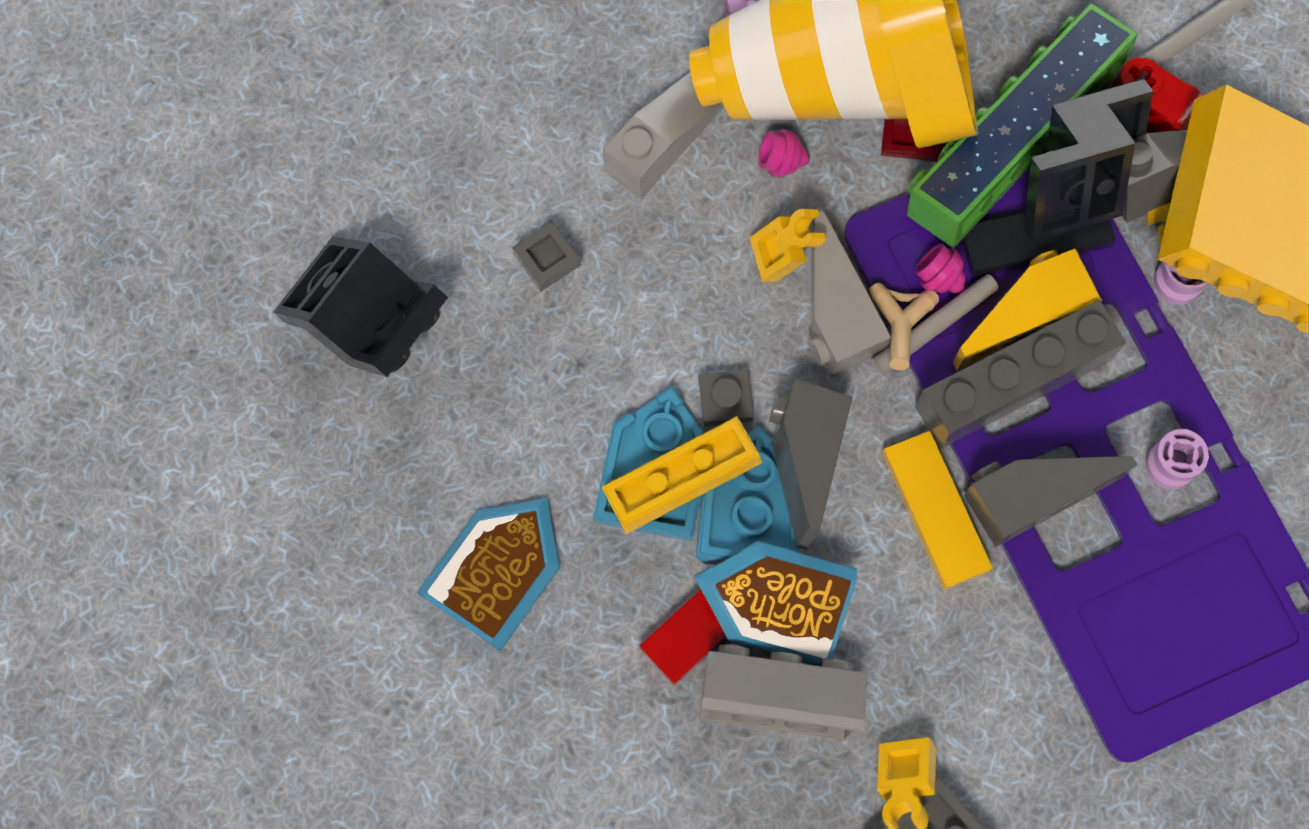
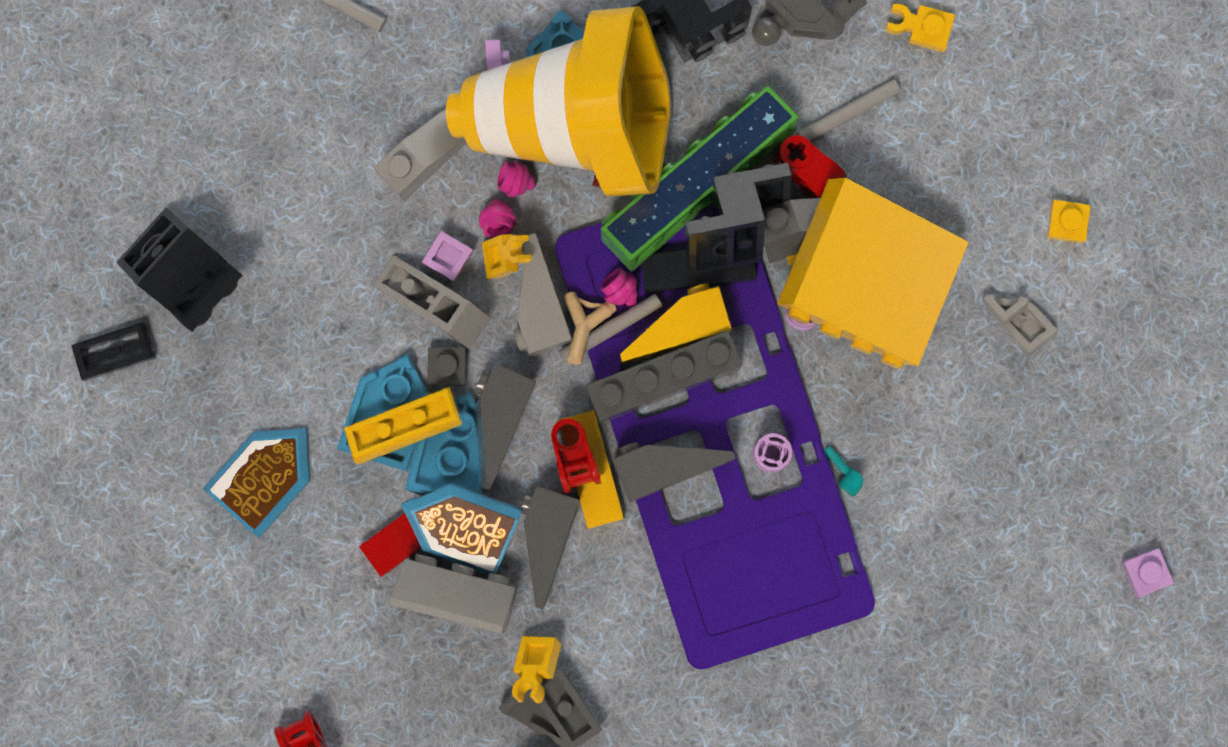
camera: 10 degrees right, 10 degrees up
dark grey plate [512,221,581,292] -> none
none -> black tile [71,322,156,381]
none -> light grey slope [373,255,491,349]
none -> lavender plate [422,231,474,283]
none -> dark pink plate [479,199,516,238]
none -> dark grey slope [521,486,580,609]
none -> red piece [551,418,601,494]
none -> teal hand [825,446,863,497]

